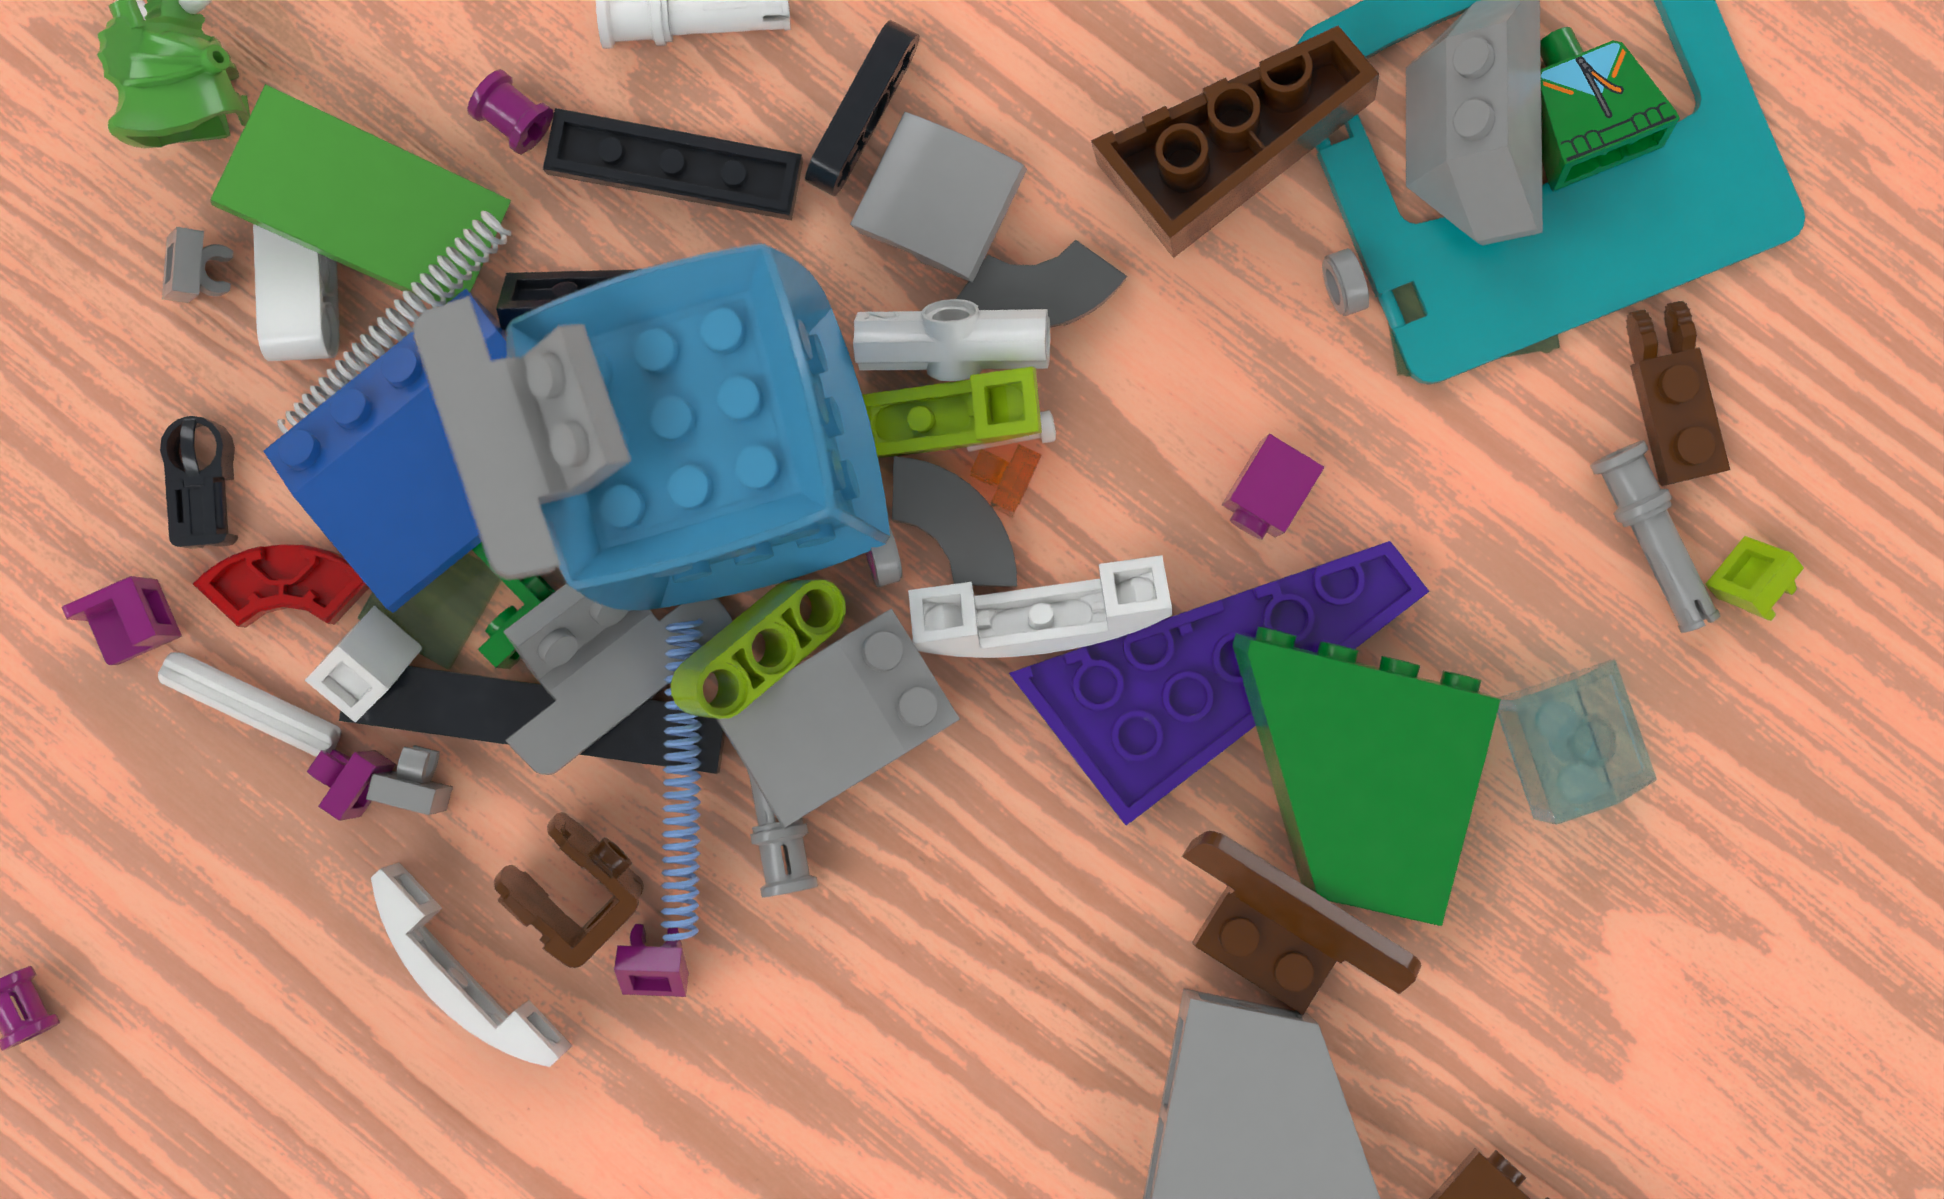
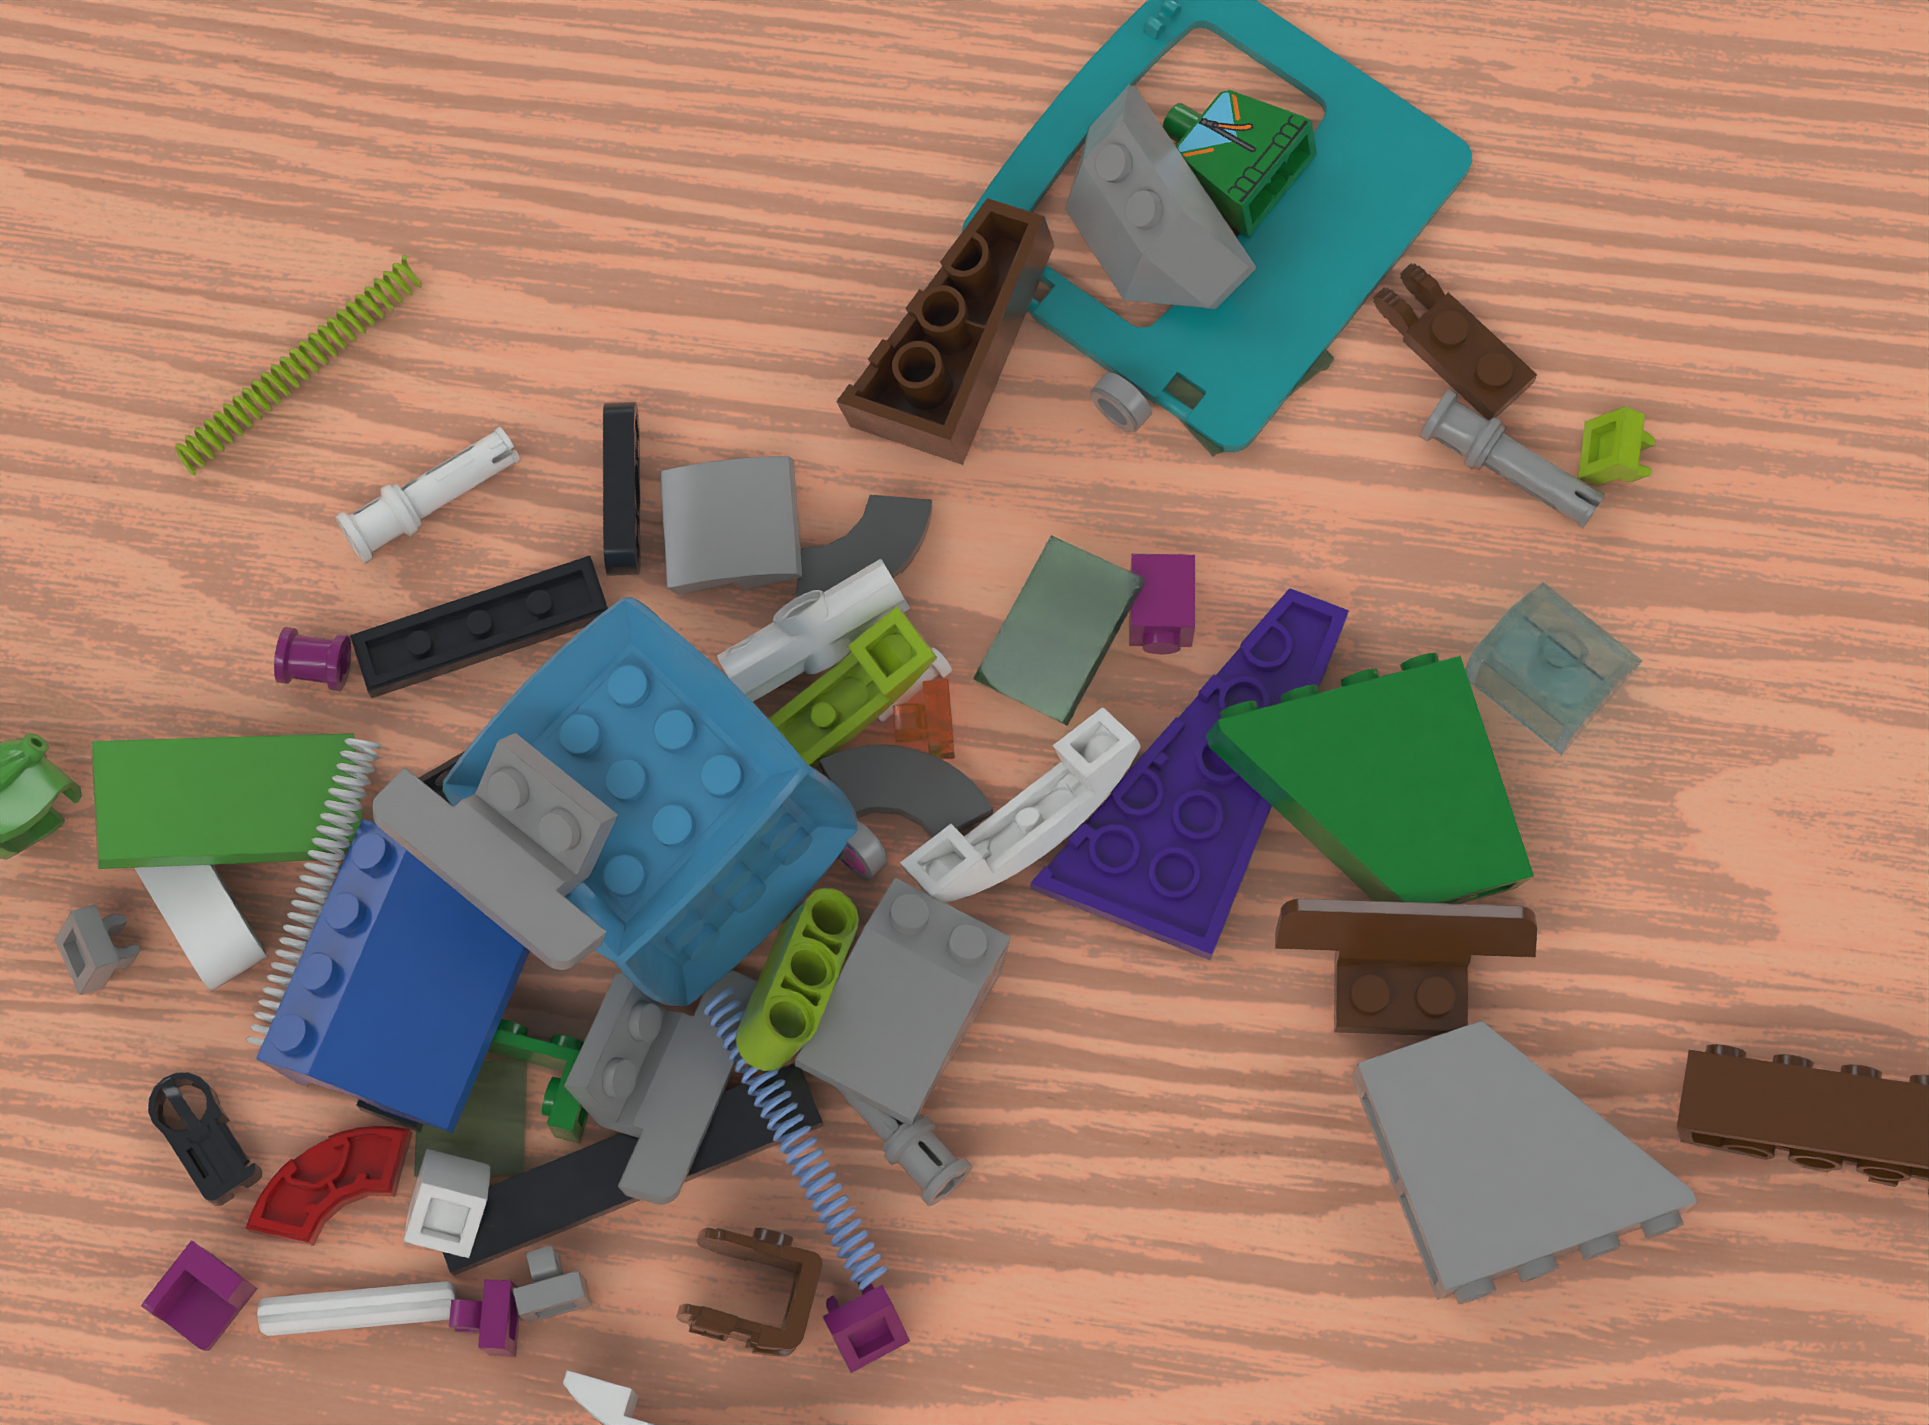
camera: 30 degrees left, 15 degrees down
none -> clear green piece [973,535,1146,726]

